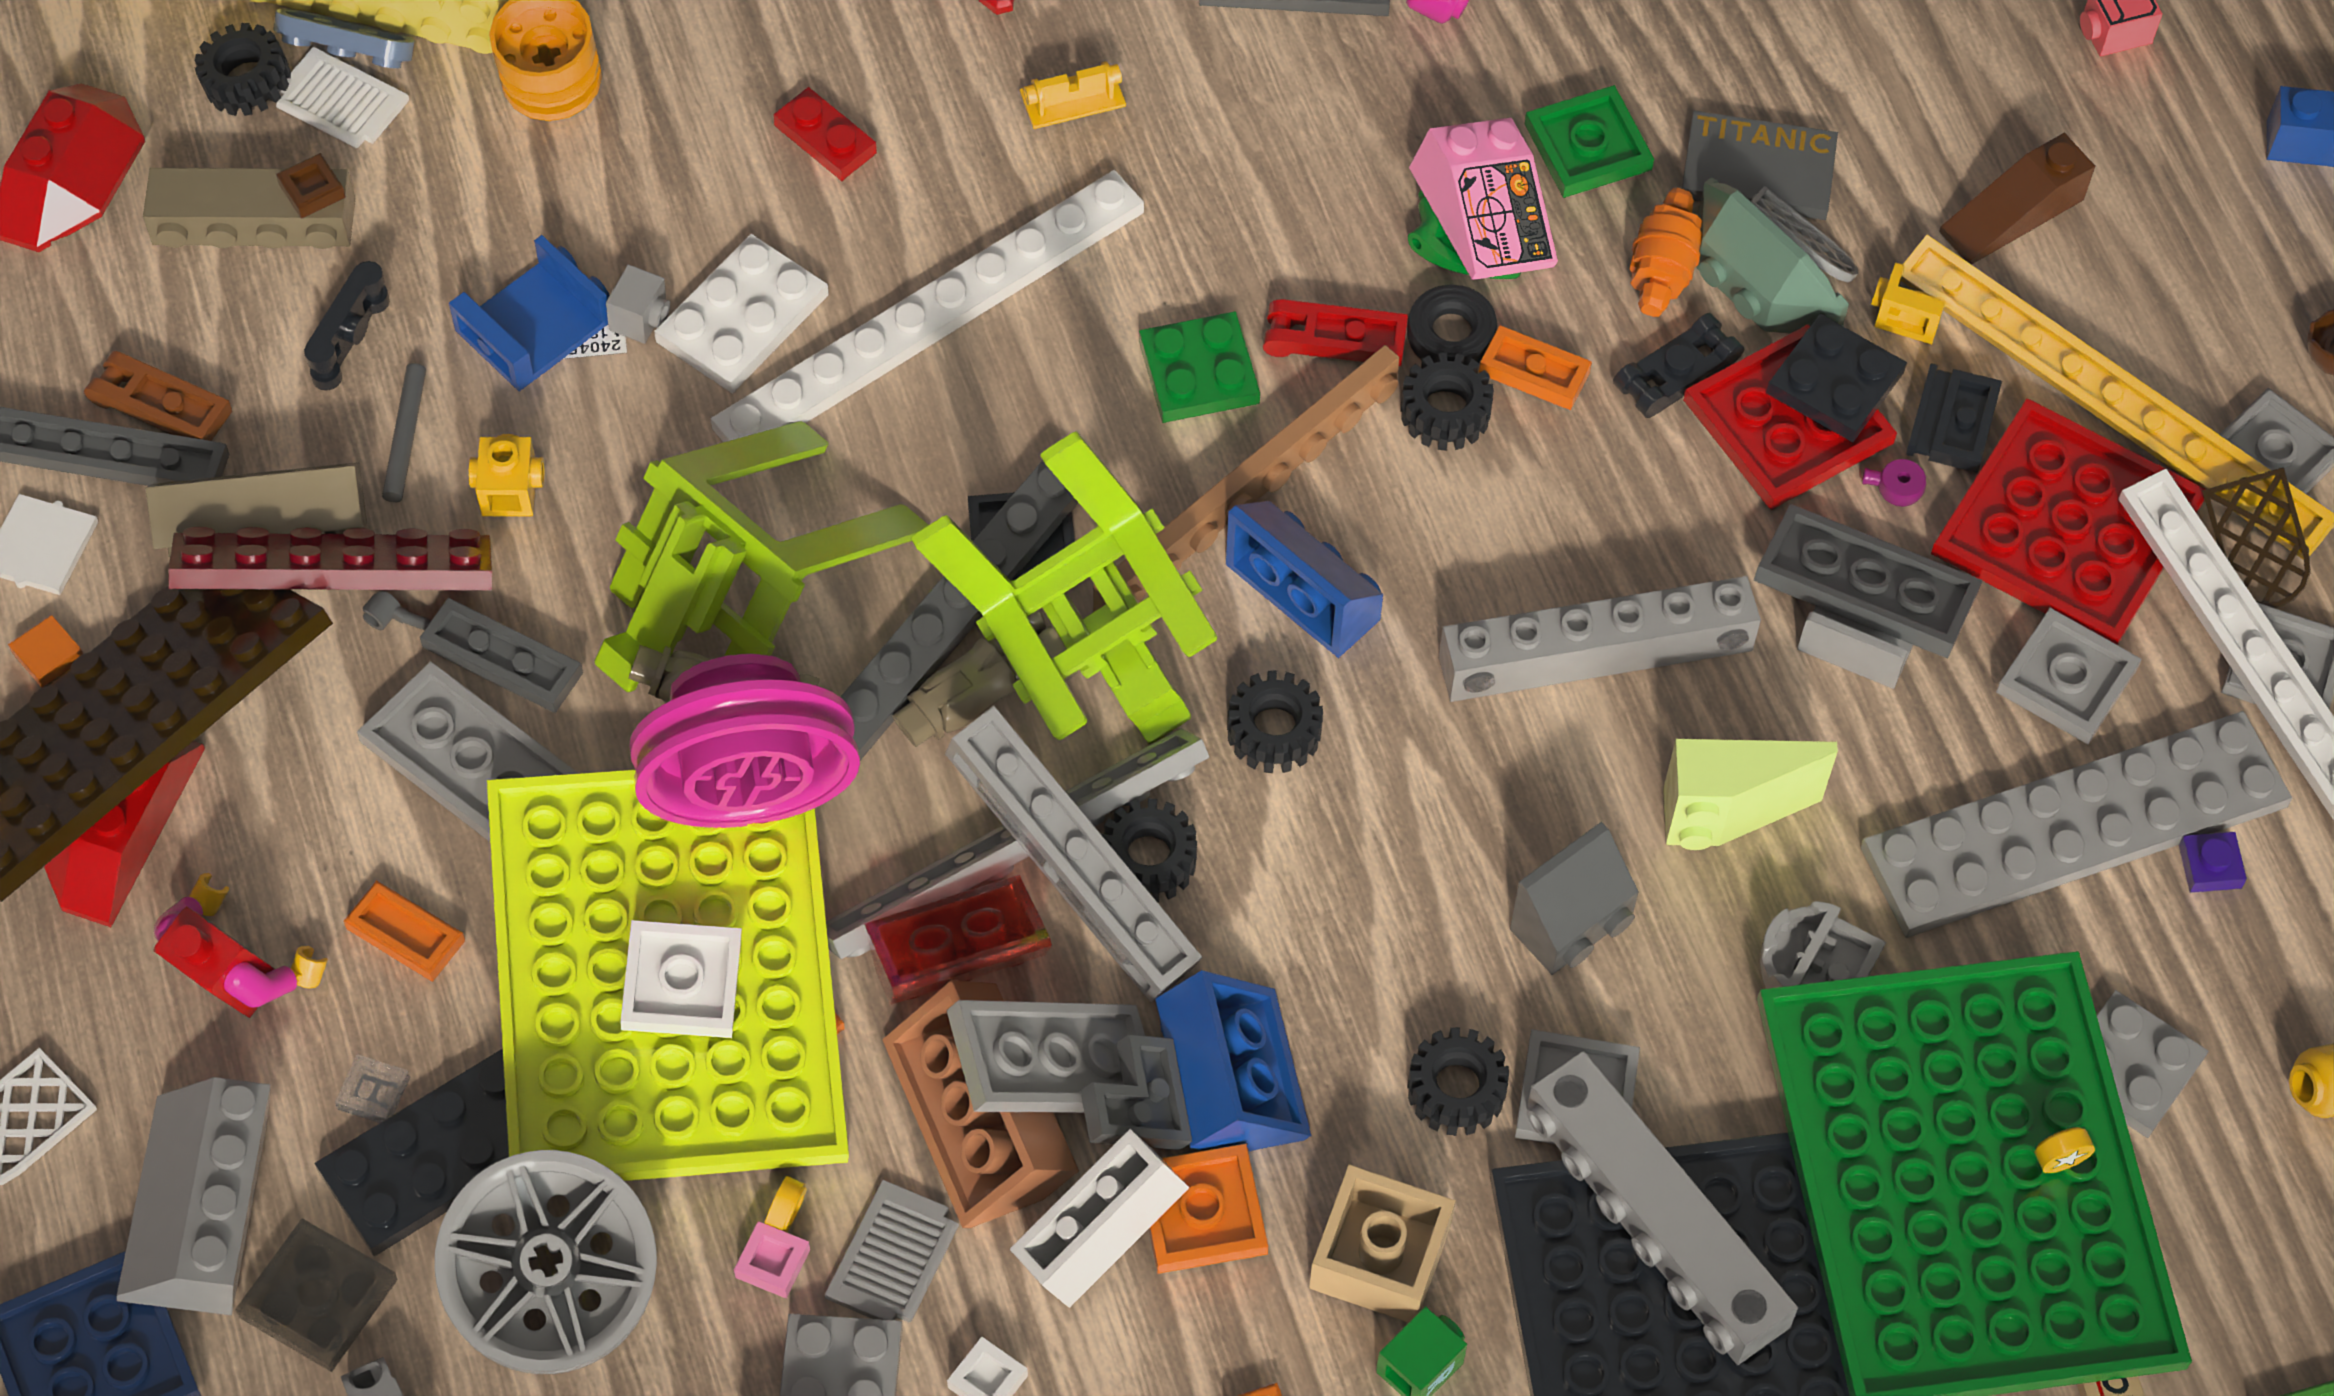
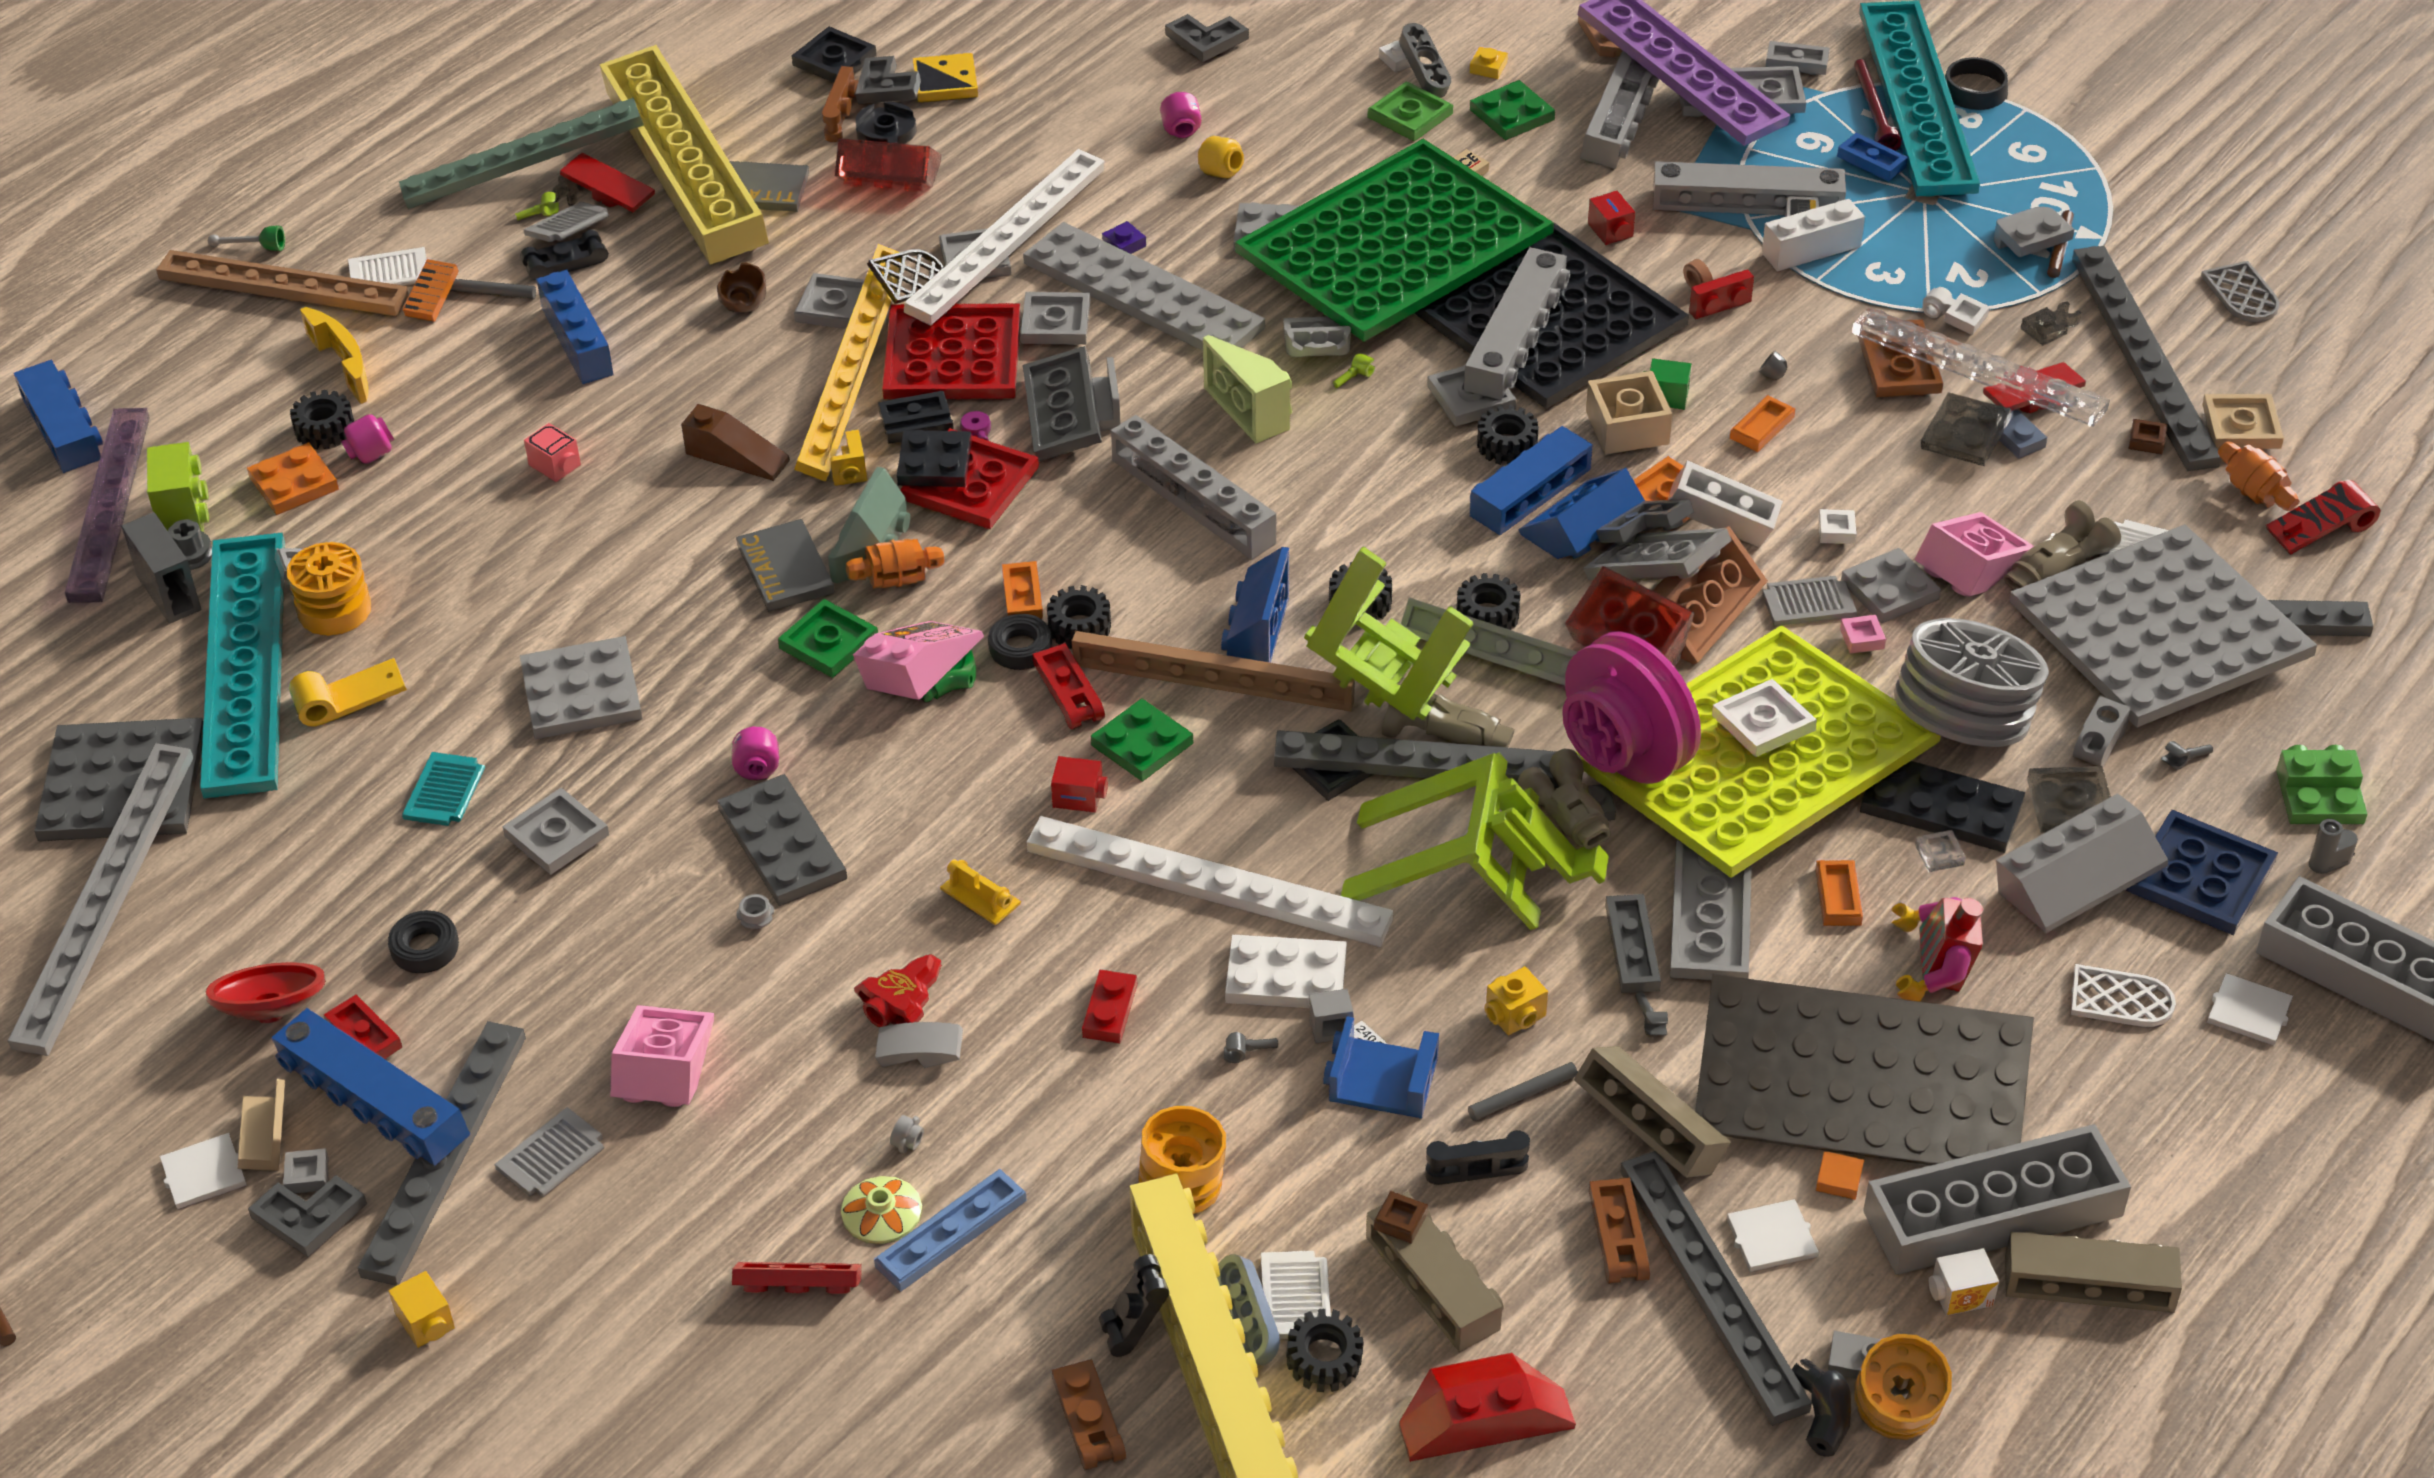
camera: 120 degrees left, 15 degrees down
dark red plate [169,527,492,590] -> none
yellow tile [764,1176,807,1233] -> none
light grey piece [945,706,1202,1003] -> none
dark grey slope [1510,822,1639,975] -> none
black plate [1613,313,1745,418] -> none
light grey window [1751,186,1858,283] -> none
yellow tile [2035,1127,2095,1173] -> none
none -> red brick [1051,756,1108,813]
none -> dark grey hand [1224,1032,1278,1063]
none -> lime hand [1333,354,1375,388]
none -> blue brick [1470,426,1593,535]

